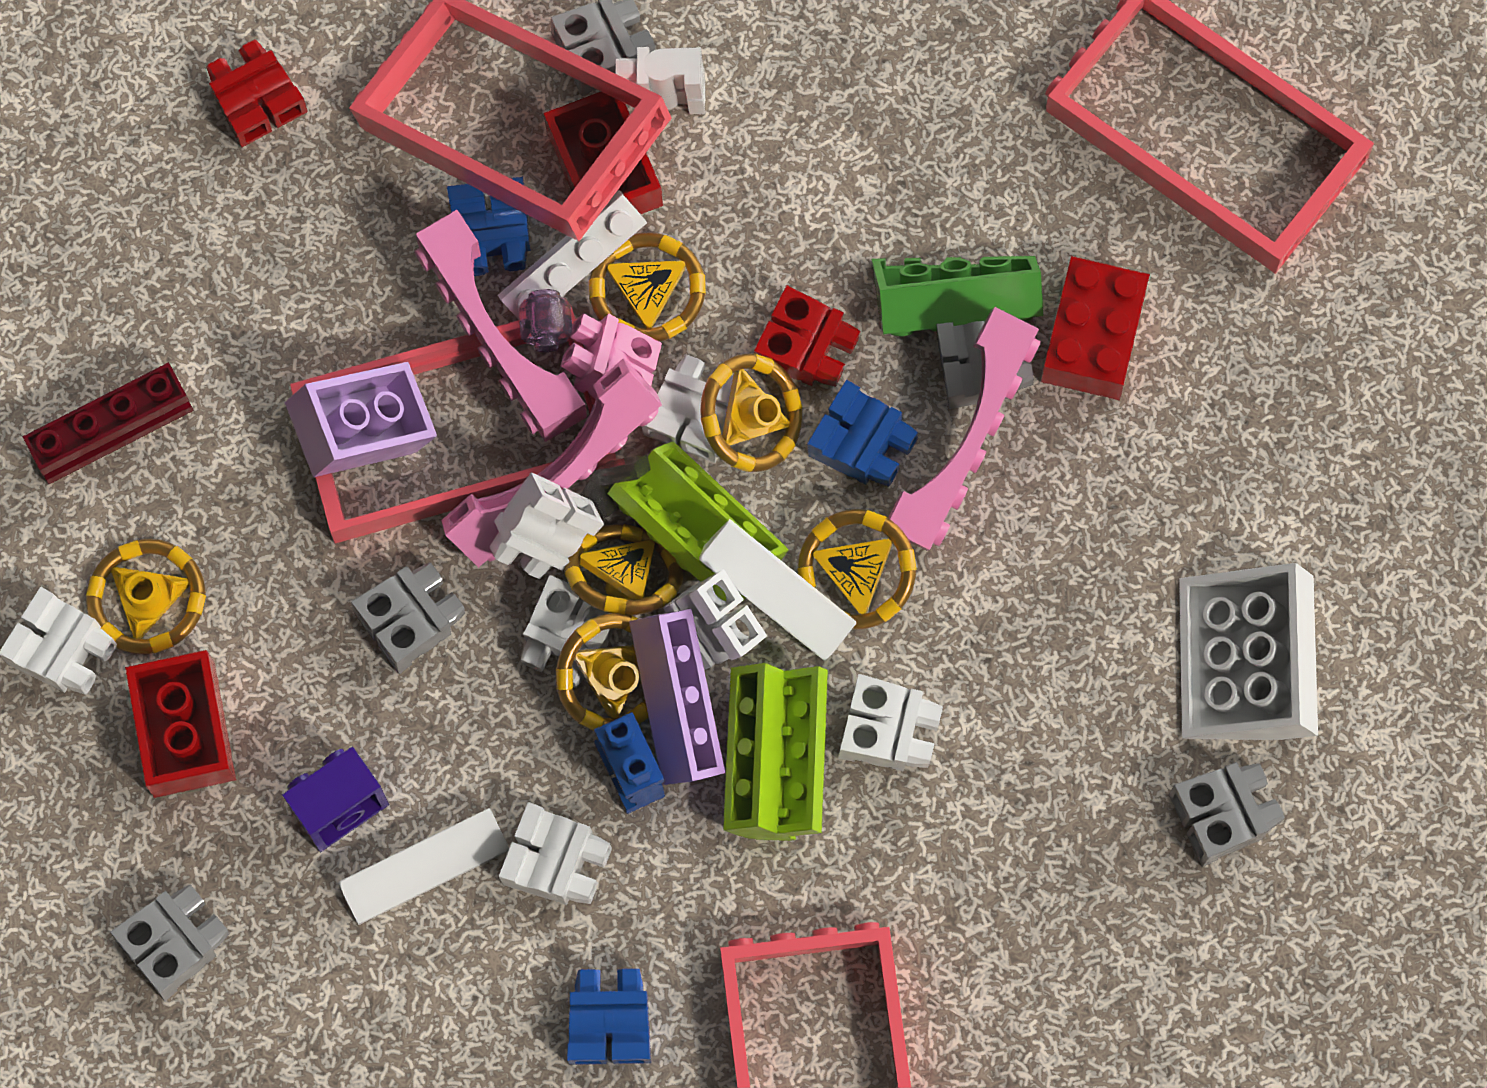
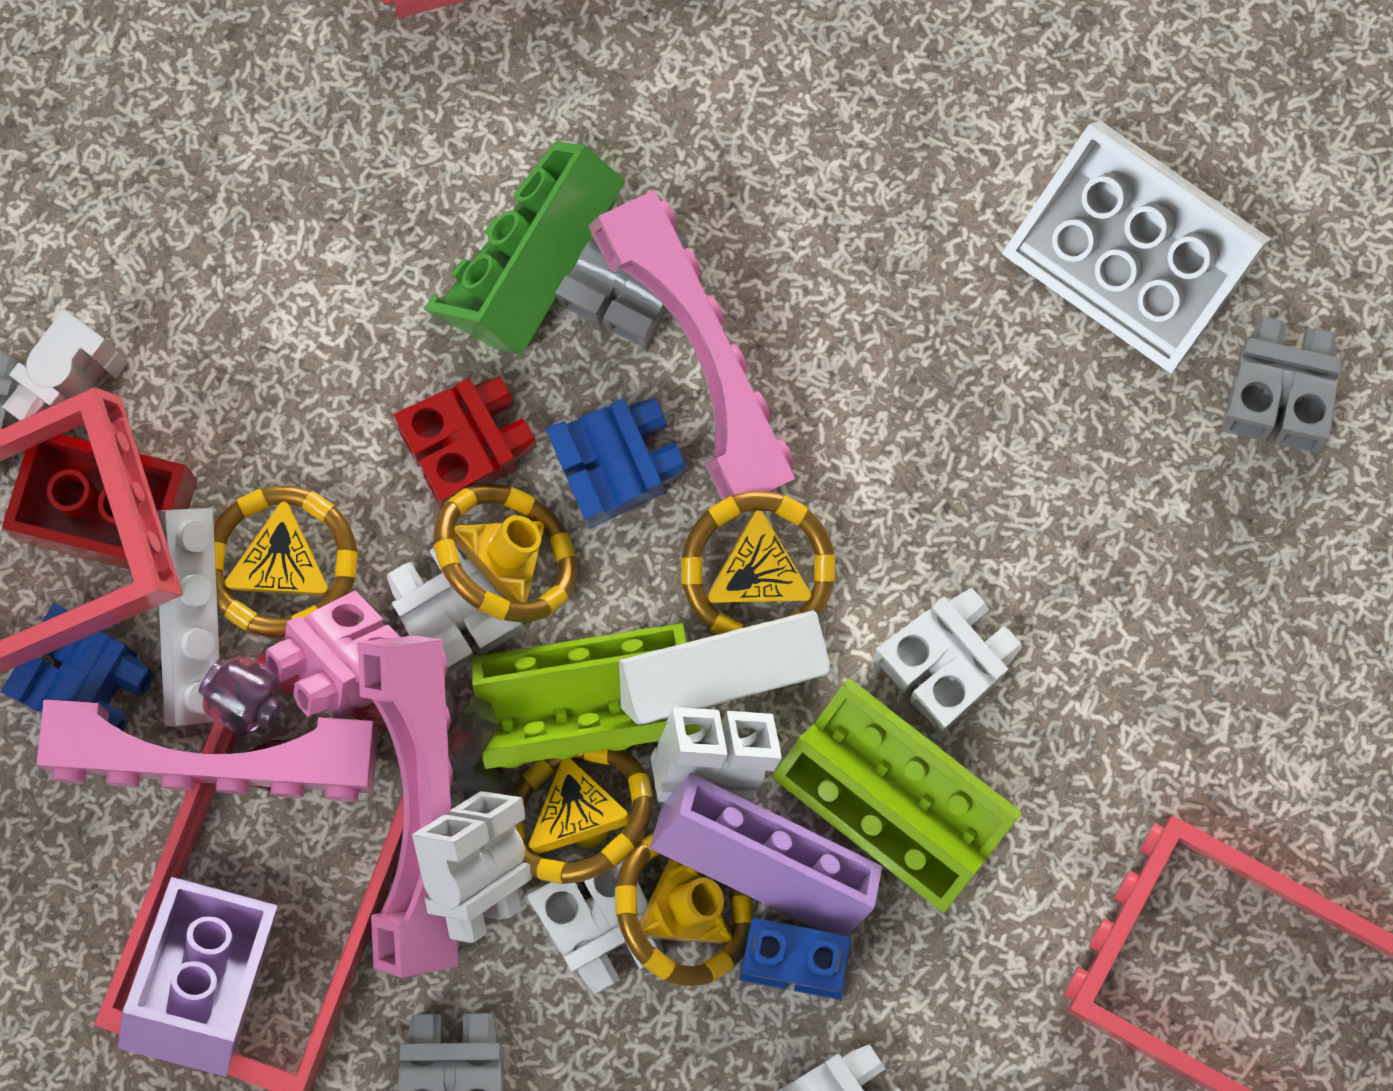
camera: 50 degrees left, 5 degrees up
red brick [1041,256,1150,401] -> none

